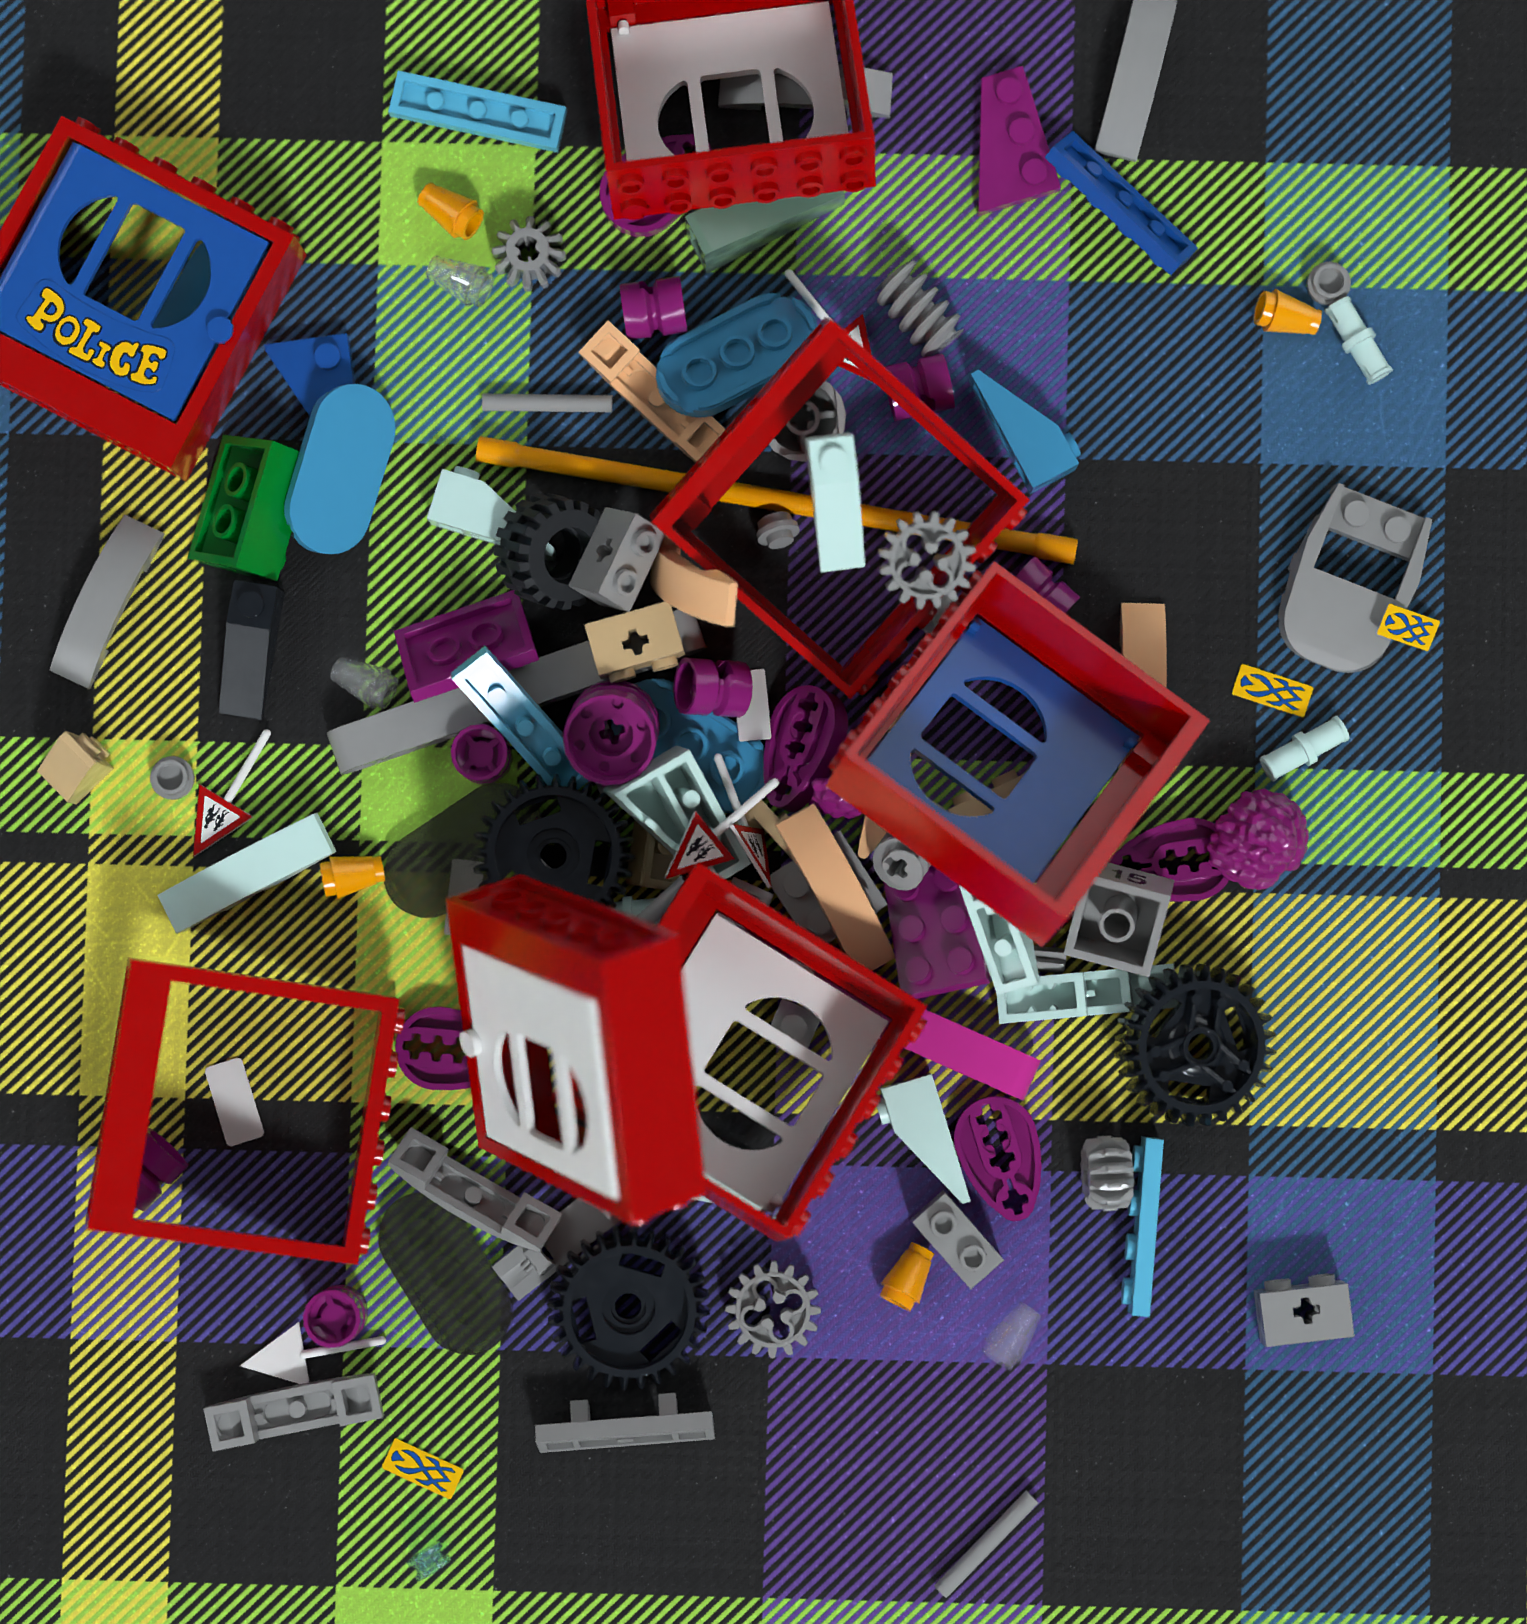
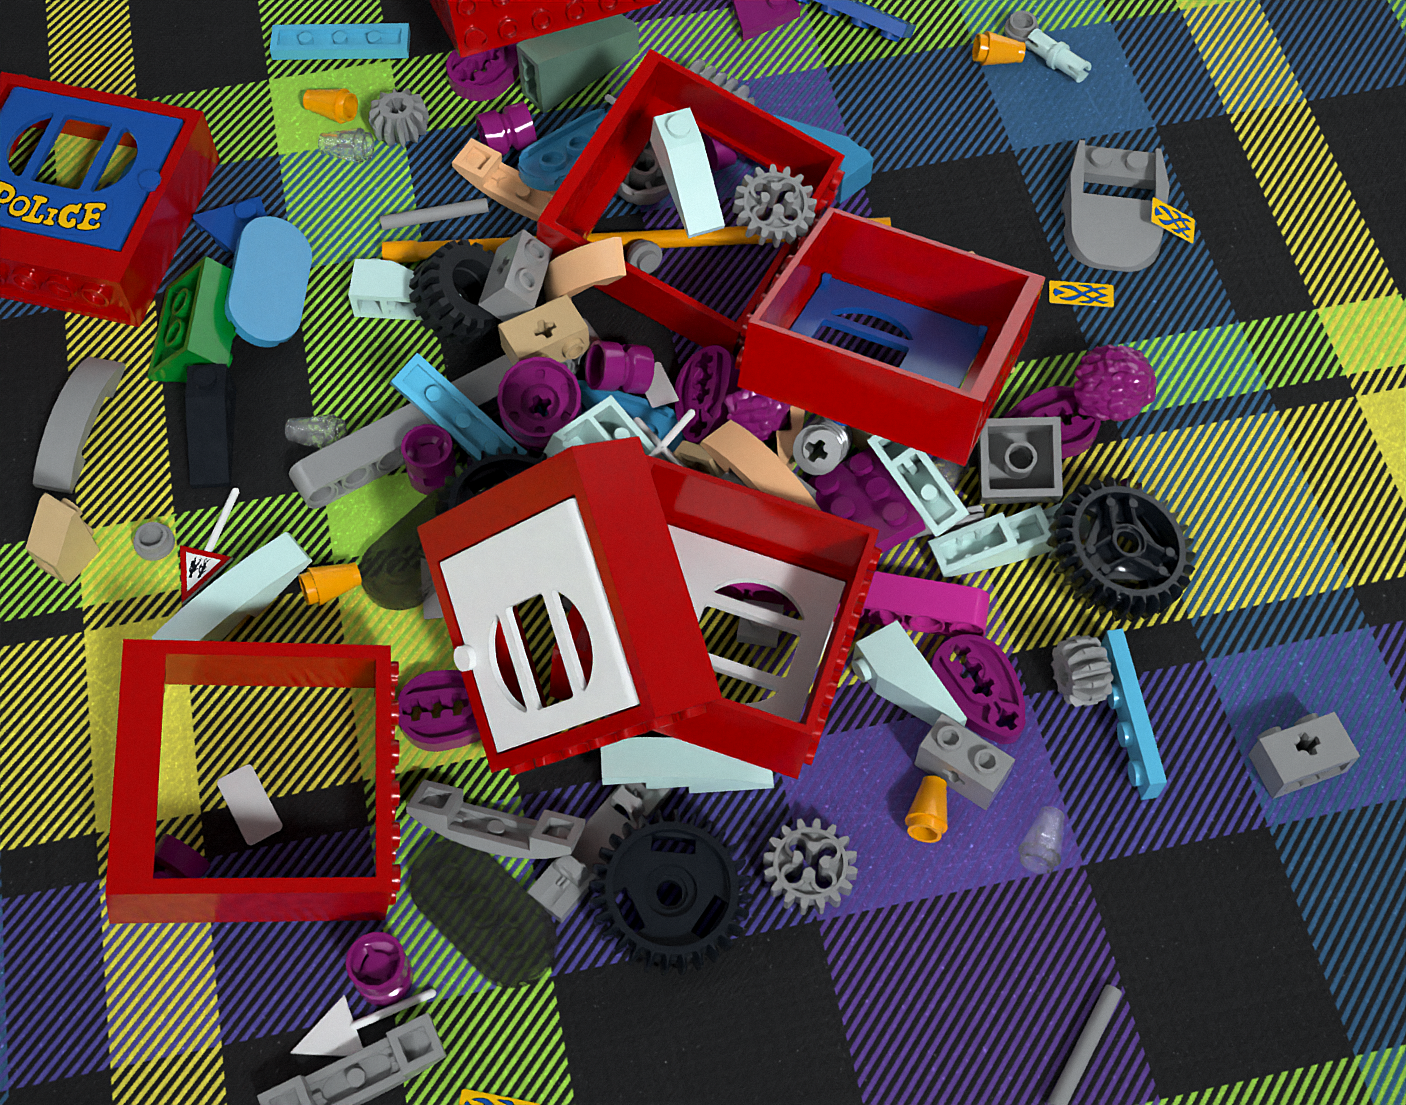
camera: 20 degrees left, 25 degrees down
magenta plate [394,590,539,703] -> none
light grey hinge [535,1393,715,1453] -> none
light aqua pin [1260,716,1350,782] -> none

